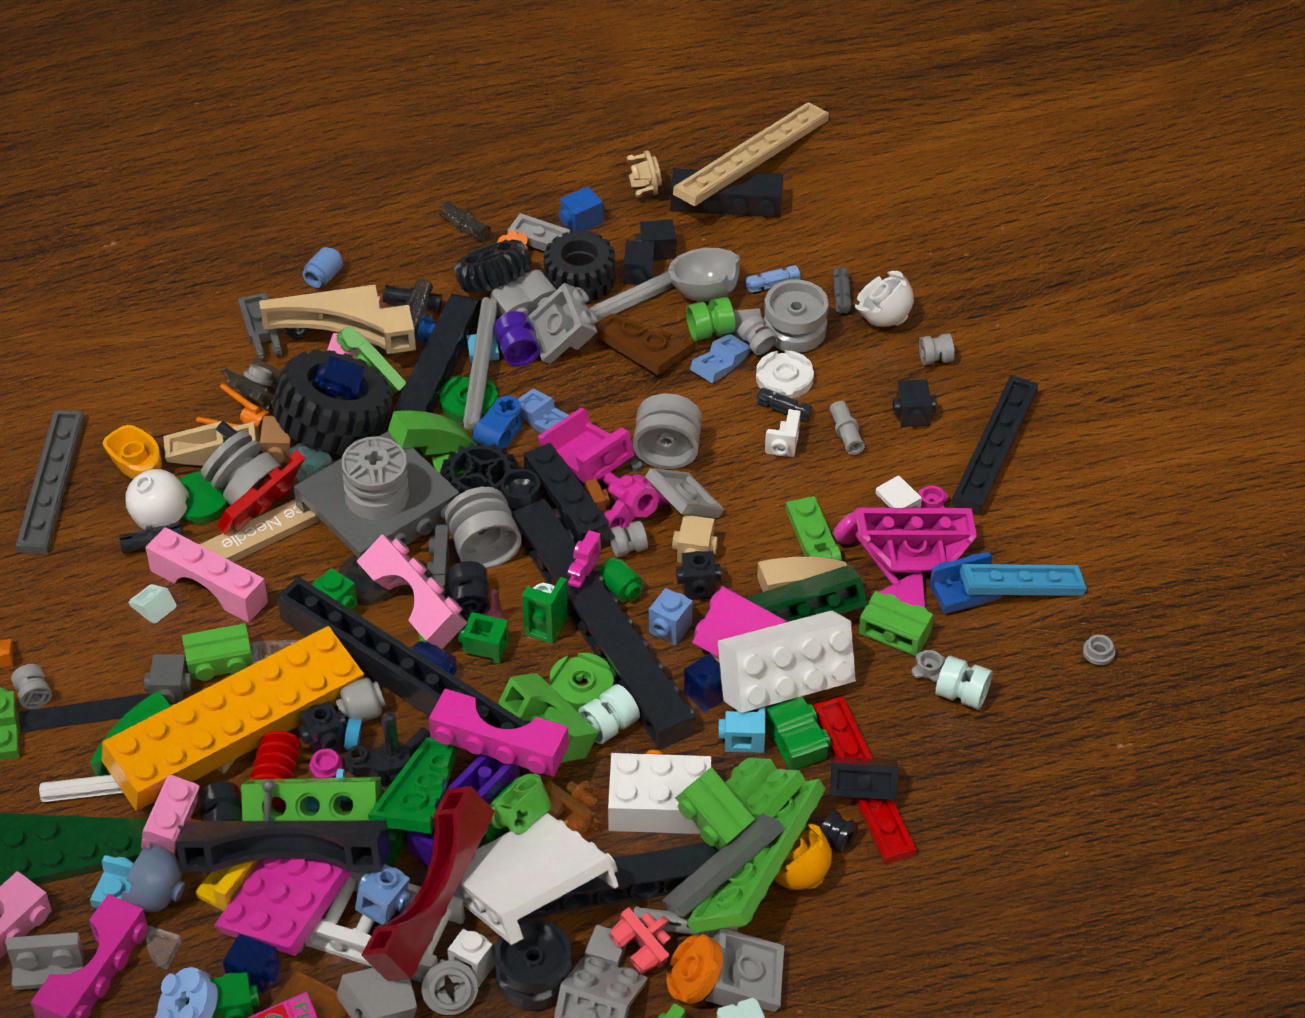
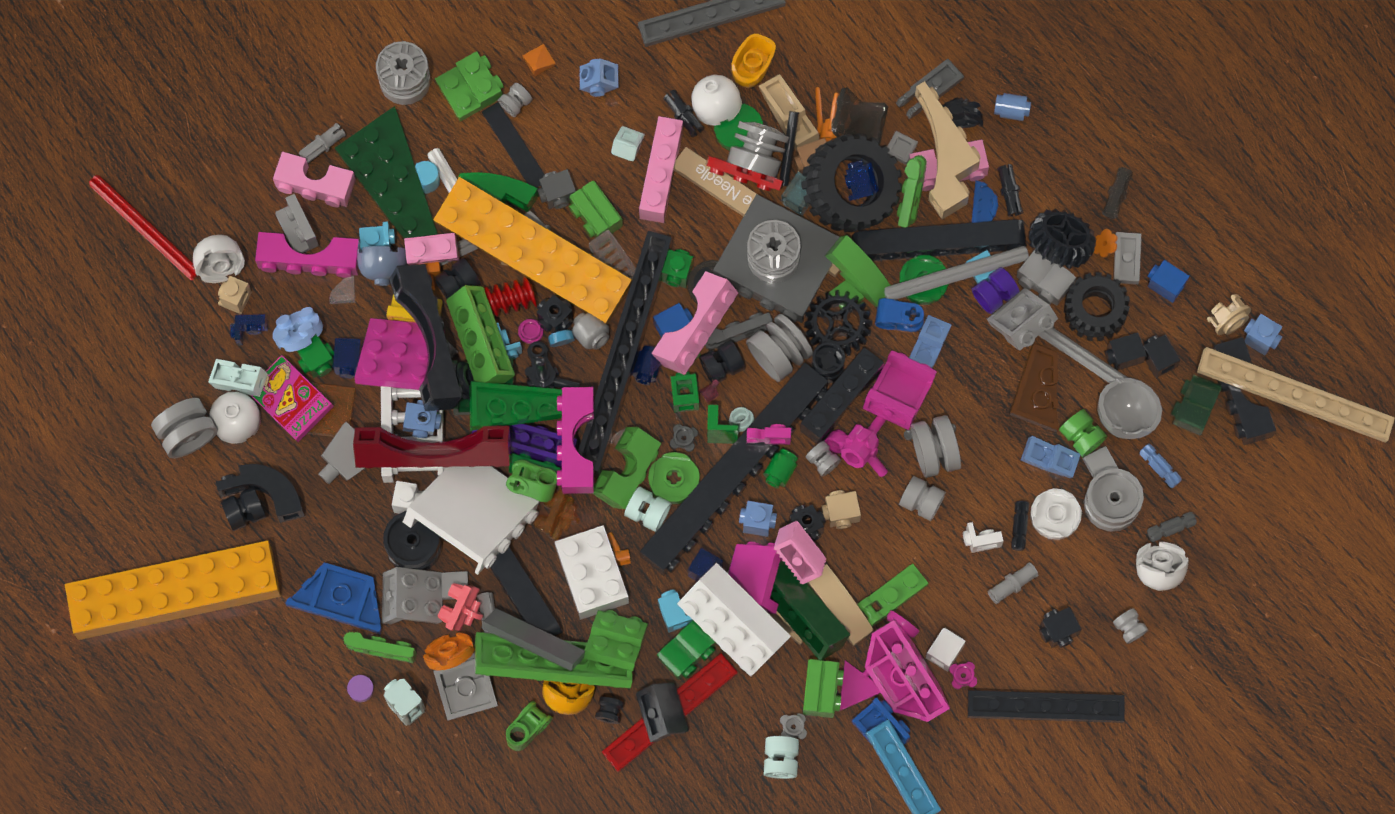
camera: 70 degrees right, 25 degrees up
light grey plate [243,364,273,389] -> none
dark grey hinge [262,779,275,821] -> none
clear smoke pin [405,279,433,336] -> none
light grey gear [422,959,478,1015] -> none
dark orange plate [585,478,610,513] -> none
light grey tile [645,468,724,518] -> none
bright green brick [675,767,755,850] -> none
light grey wheel [737,314,778,355] -> none
none -> medium azure brick [415,161,440,194]
none -> bright green piece [506,701,553,751]
none -> medium blue brick [580,59,618,97]
none -> blue brick [653,303,693,338]
none -> dark grey plate [670,424,698,452]
none -> bright pink brick [773,521,826,584]
none -> light grey wheel [899,476,946,521]
none -> clear green brick [1171,375,1222,436]
none -> medium blue brick [1244,314,1282,355]

